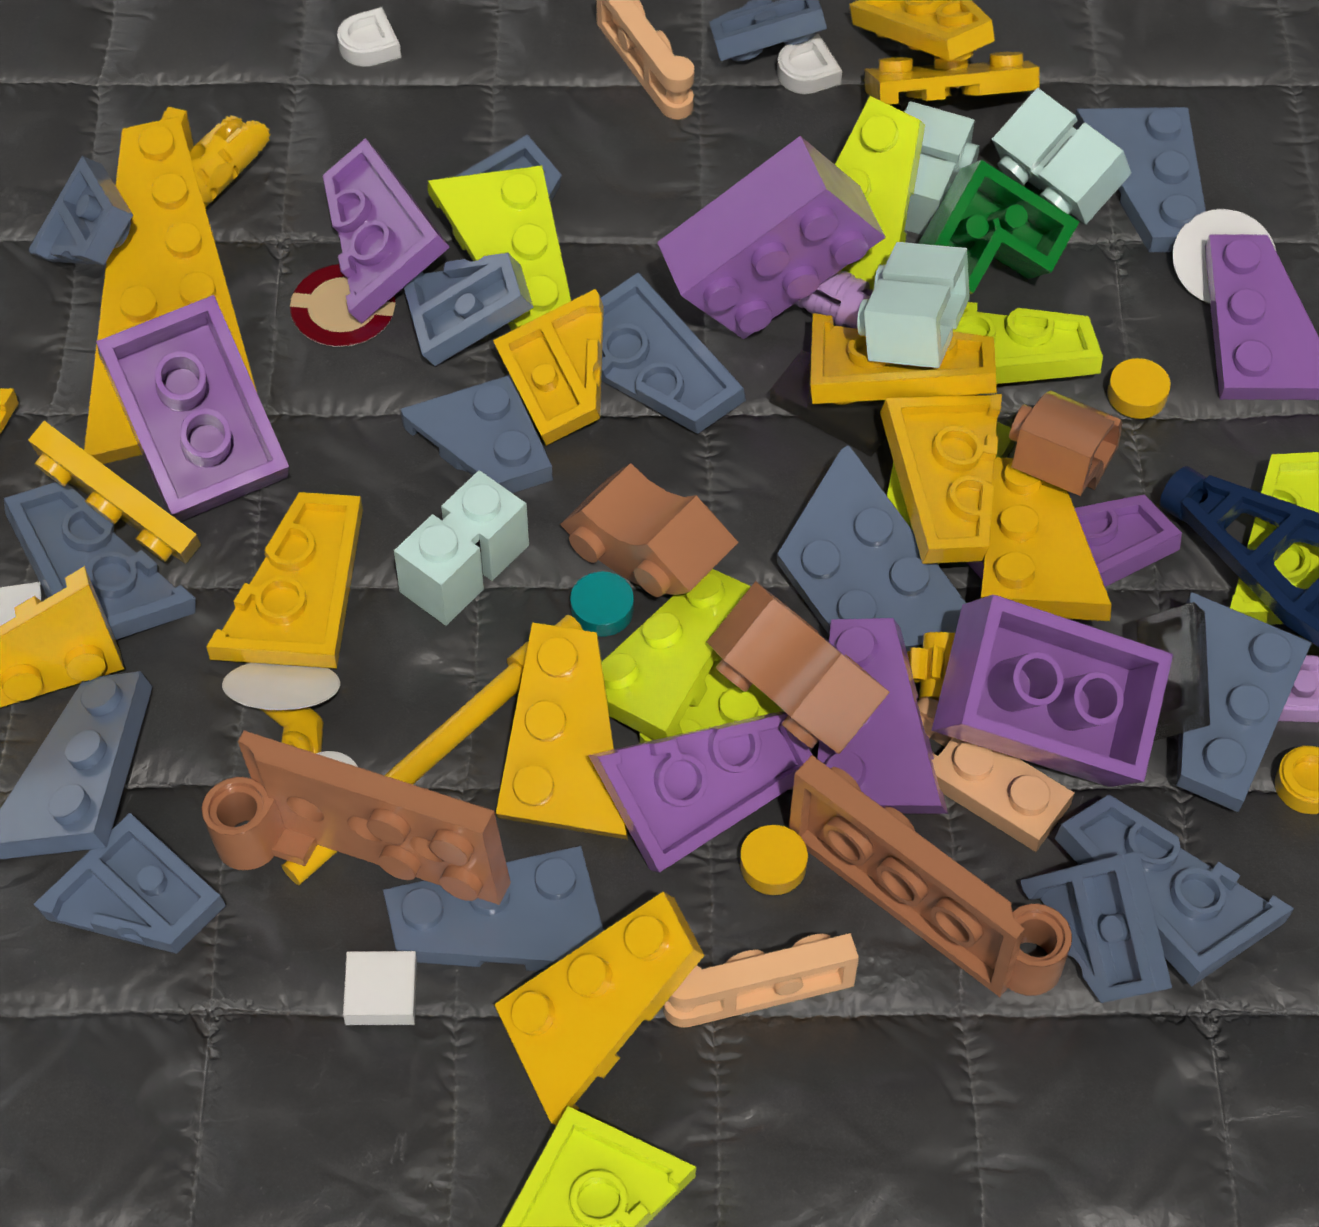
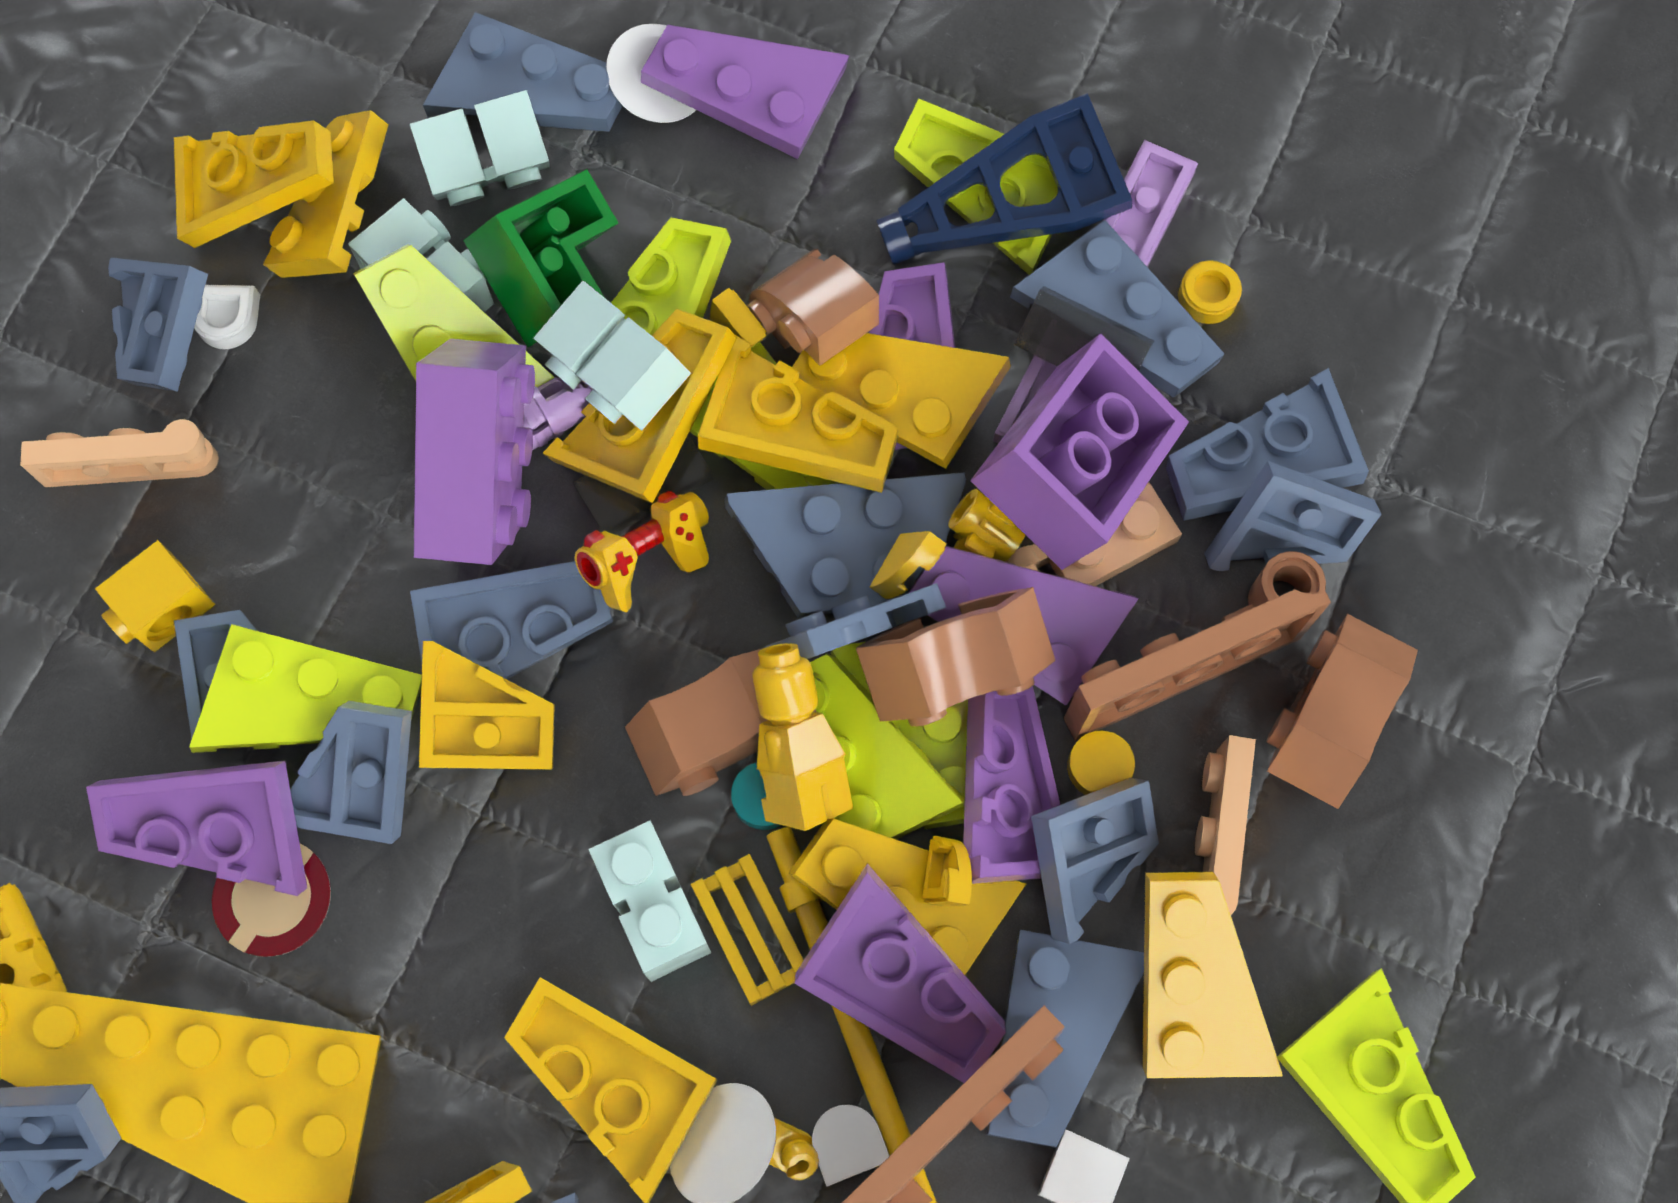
camera: 65 degrees left, 15 degrees up
medium lavender brick [96,295,289,522] -> none
sand blue wing [400,375,553,493] -> none
yellow tile [1107,358,1171,419] -> none
none -> yellow brick [95,540,216,653]
none -> yellow piece [575,491,709,612]
none -> yellow tile [691,854,804,1006]
none -> yellow tile [709,288,767,348]
none -> yellow piece [752,643,853,831]
none -> sand blue wing [765,583,946,659]
none -> medium lavender wing [794,863,1006,1083]
none -> yellow tile [869,531,947,599]
none -> yellow tile [922,836,972,906]
none -> sand blue wing [1031,778,1159,944]
none -> nougat brick [1266,614,1418,809]

